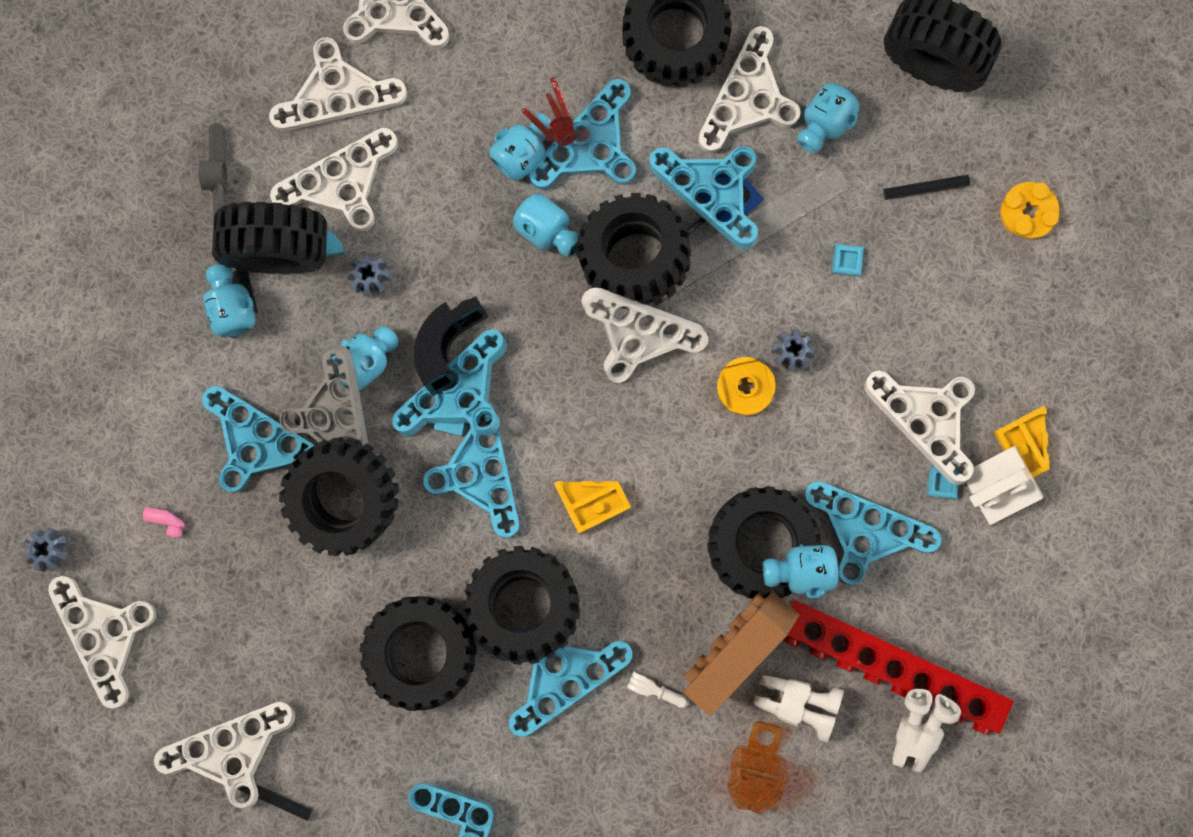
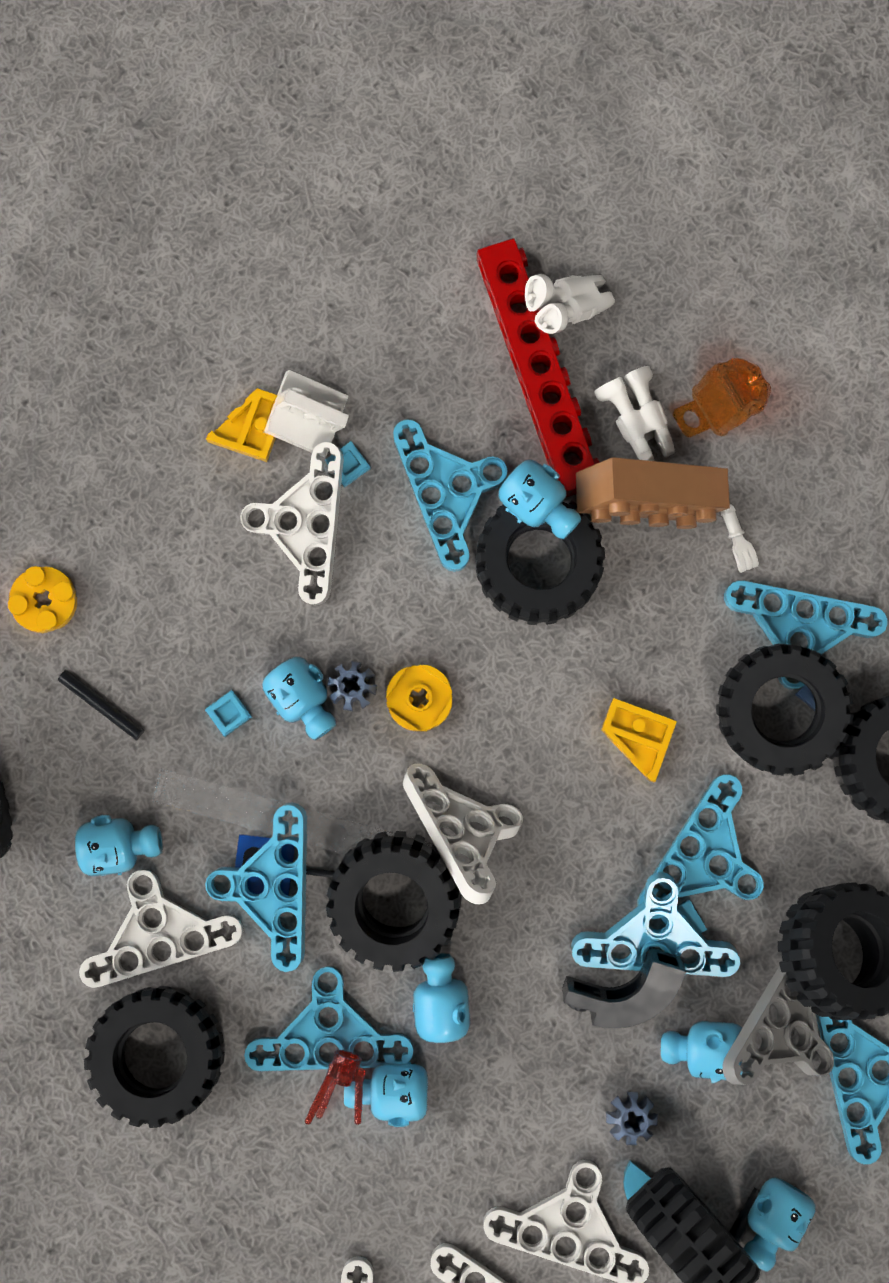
camera: 135 degrees left, 0 degrees up
none -> medium azure piece [262,657,336,740]

